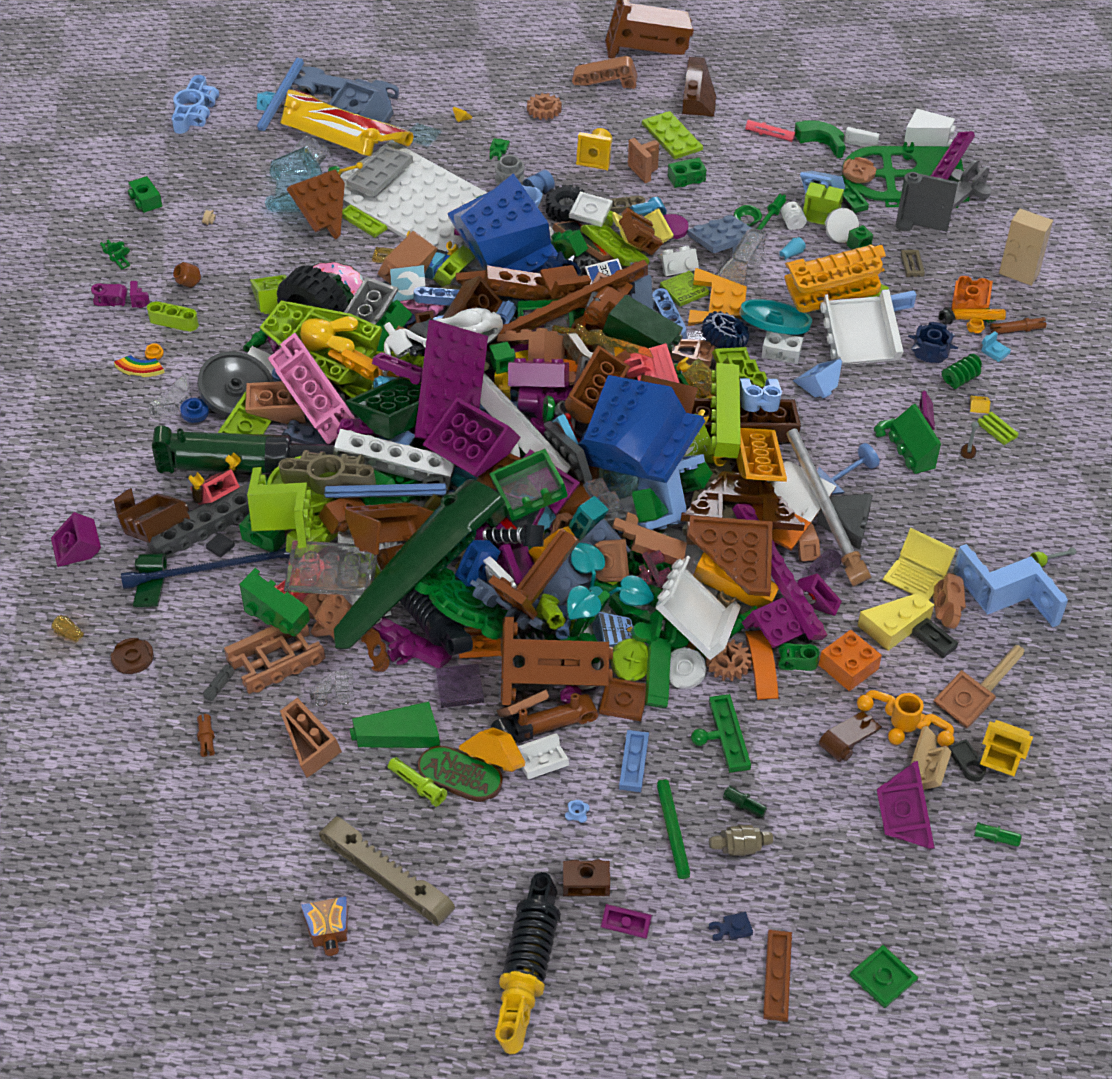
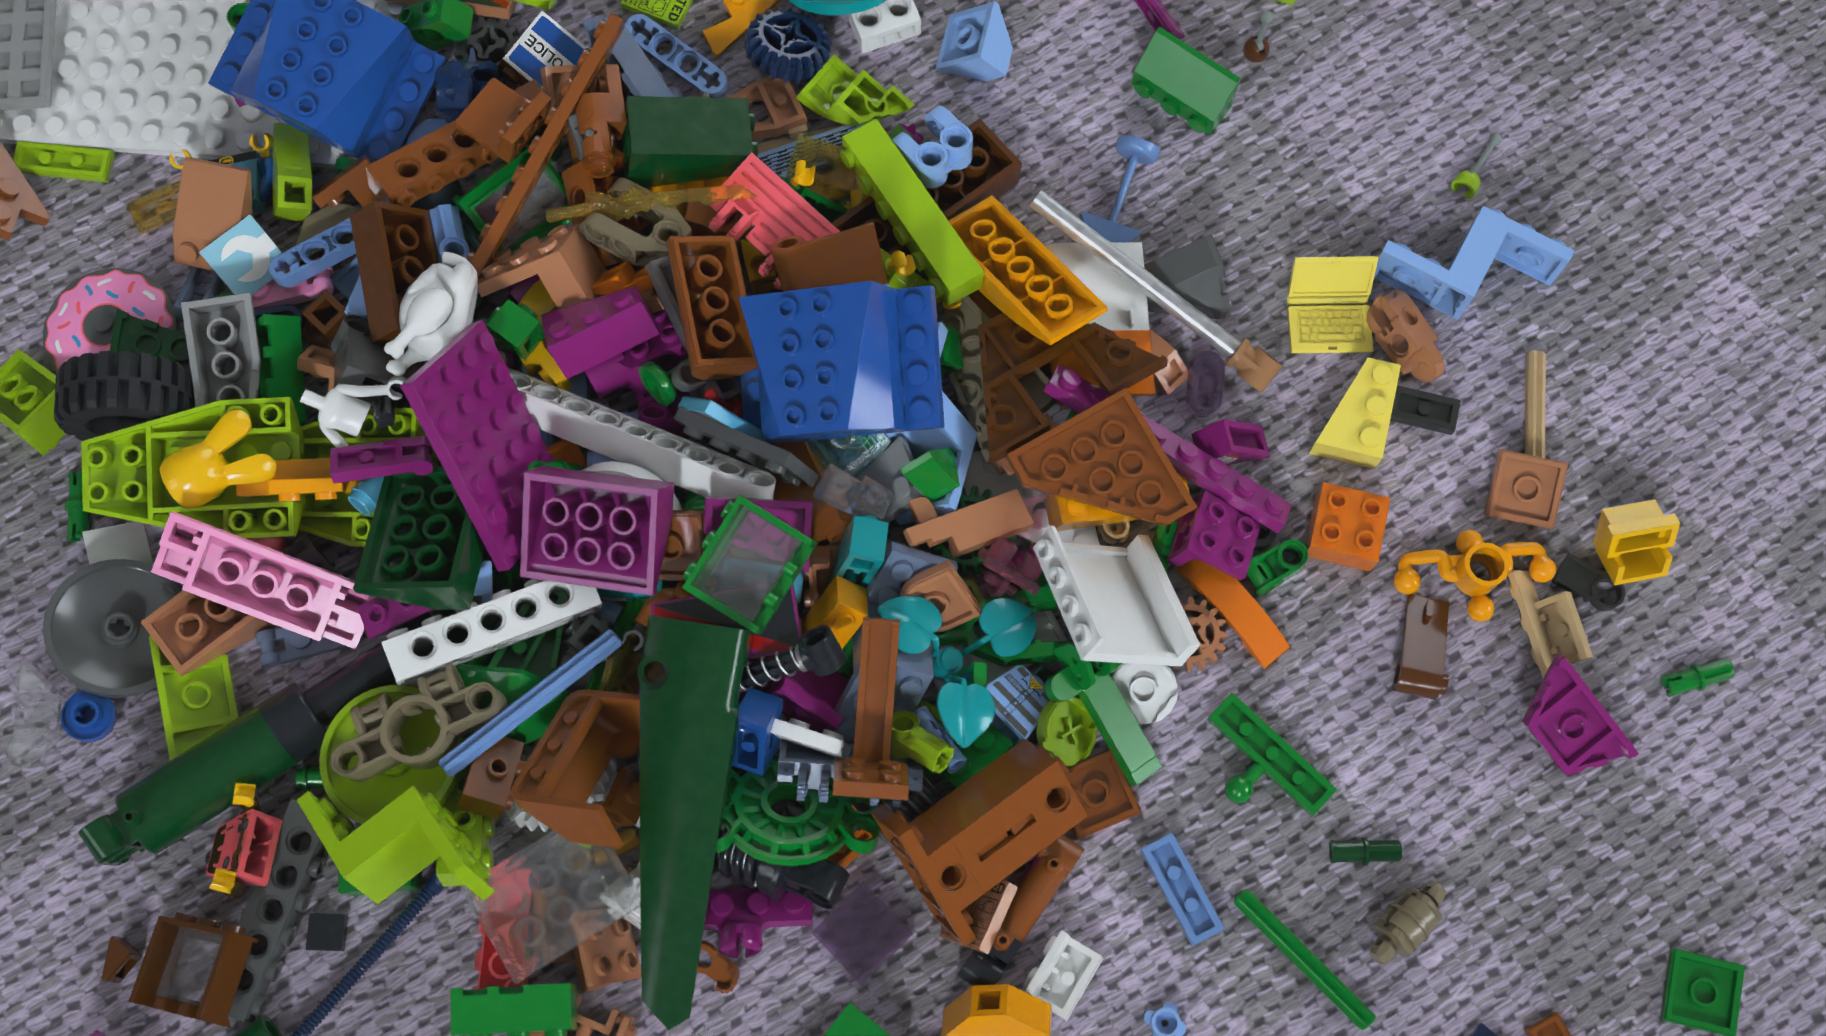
camera: 35 degrees left, 25 degrees up
green arm [873,418,895,438] -> none

